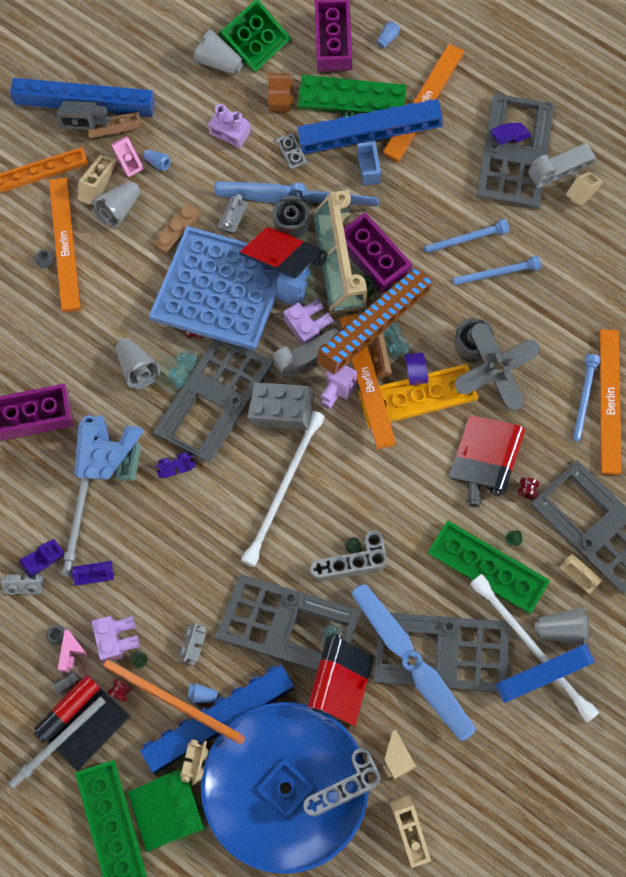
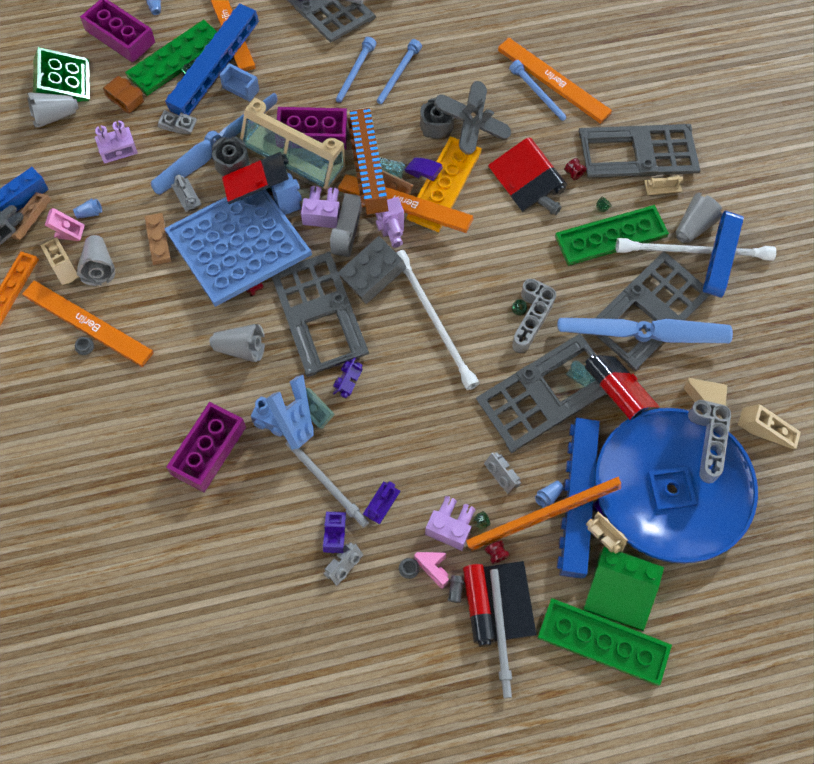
camera: 55 degrees left, 5 degrees down
clear light blue hinge [167,348,197,389] -> none

